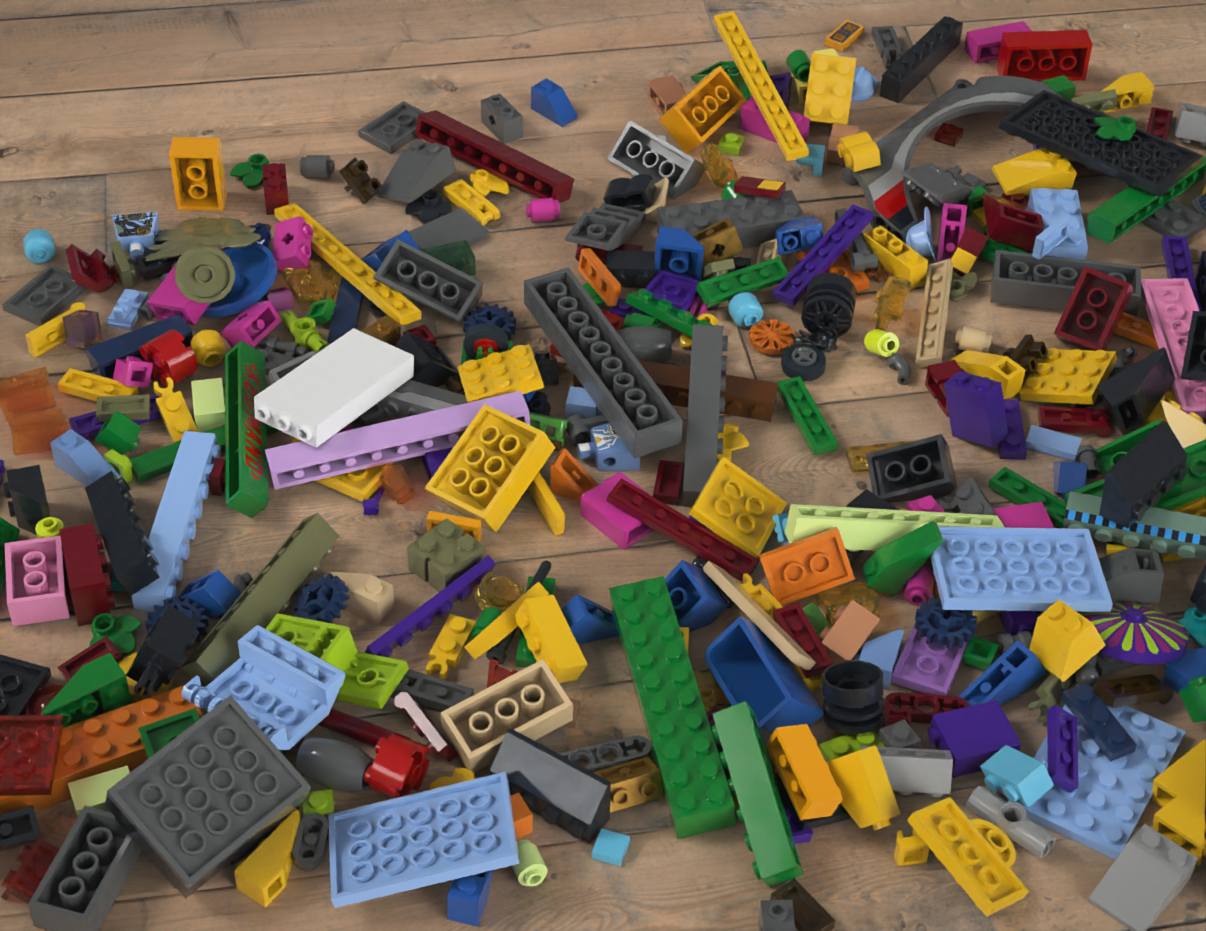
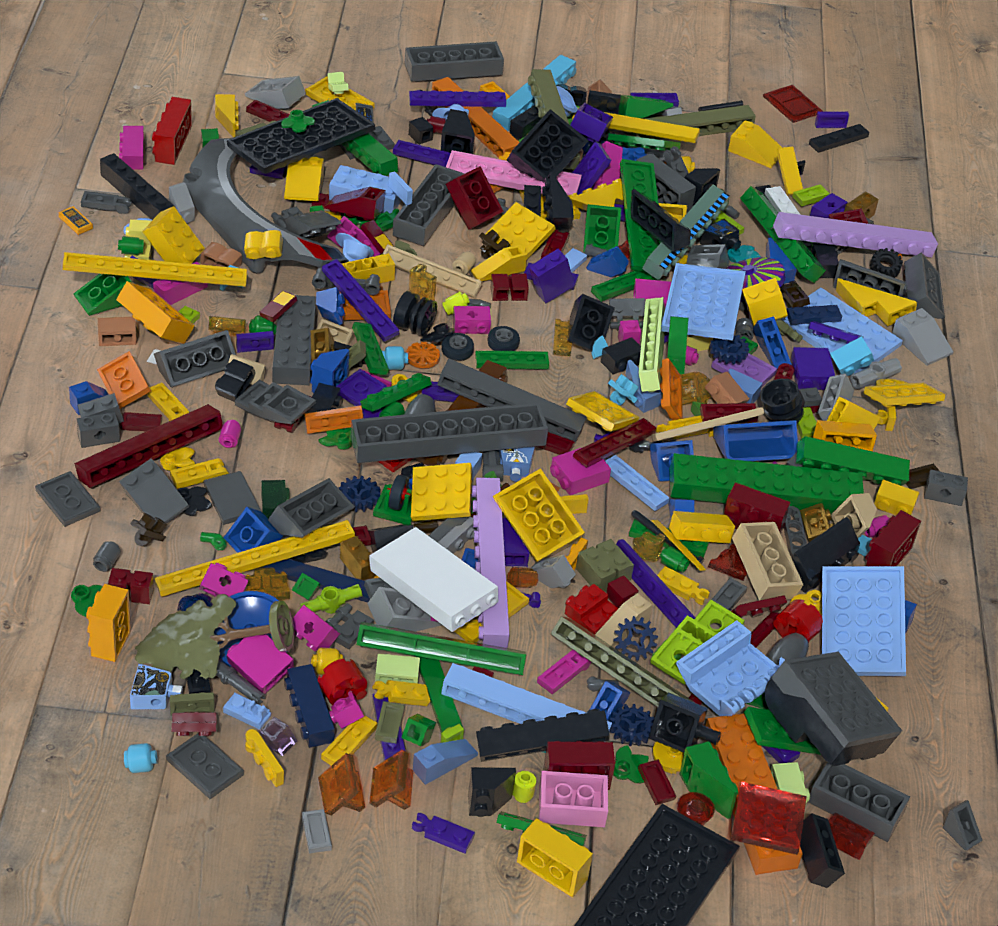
camera: 80 degrees left, 0 degrees up
olive plate [1071,89,1117,111] -> none
none -> dark grey brick [77,393,124,423]
none -> orange plate [97,351,151,409]
none -> dark red tile [121,412,162,432]
none -> yellow plate [146,382,189,421]
none -> light grey slope [169,182,195,223]
none -> green arm [200,532,226,550]
none -> dark purple plate [236,331,274,353]
none -> dark pink brick [453,306,491,334]
none -> black wheel [487,326,520,351]
none -> light grey slope [527,555,576,589]
none -> dark pink plate [537,649,591,695]
none -> red plate [565,584,618,635]
none -> medium azure tile [592,335,608,359]
none -> light blue plate [605,455,670,511]
none -> dark red brick [606,575,639,609]
none -> dark red brick [724,482,790,534]
none -> tan slope [831,493,877,538]
none -> dark pink brick [864,515,890,538]
none -> dark red brick [865,510,921,566]
none -> yellow brick [874,480,919,515]

